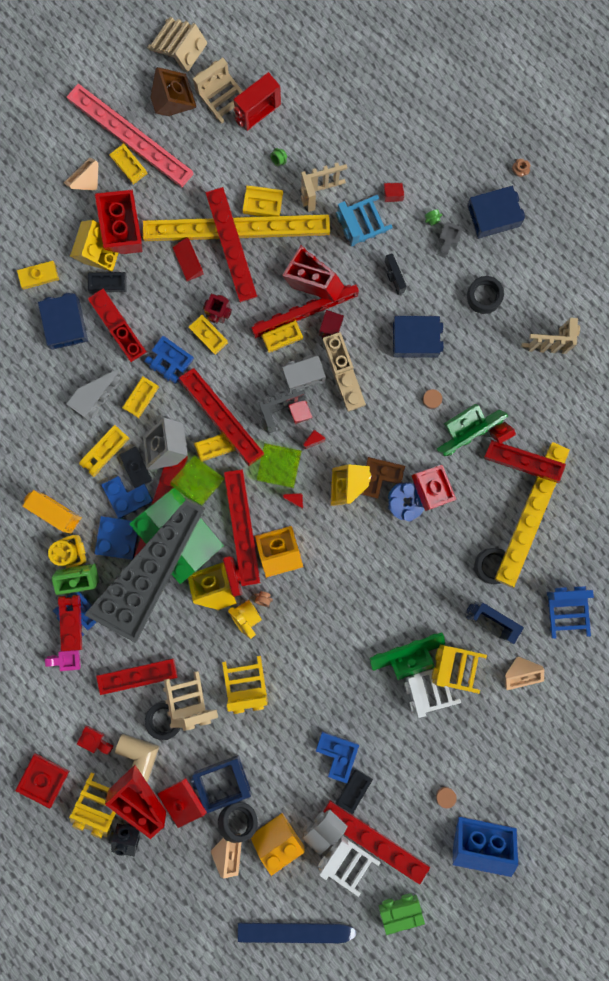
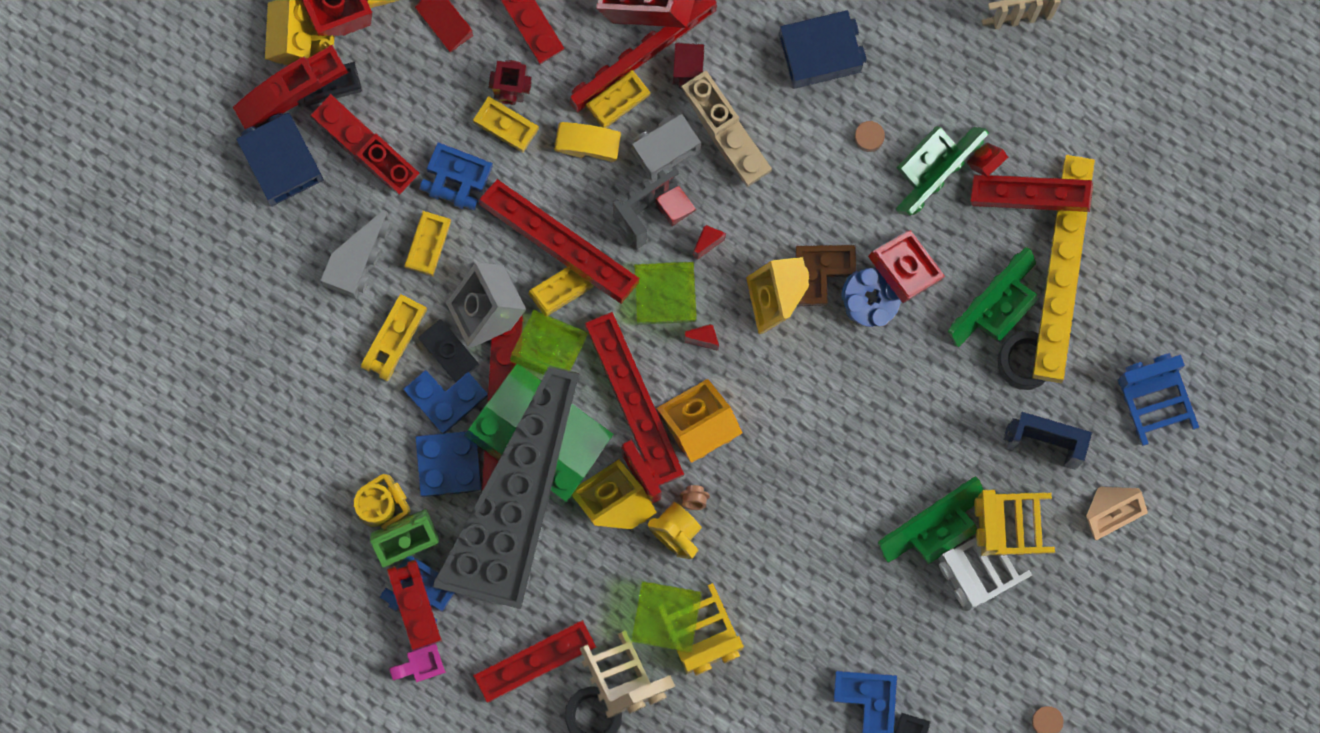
camera: 15 degrees left, 5 degrees down
yellow plate [17,261,59,290] -> none
light orange window [22,490,82,534] -> none
none -> red slope [233,45,348,130]
none -> yellow slope [554,122,621,162]
none -> clear neon green plate [631,581,702,653]
none -> green bracket [948,247,1039,347]

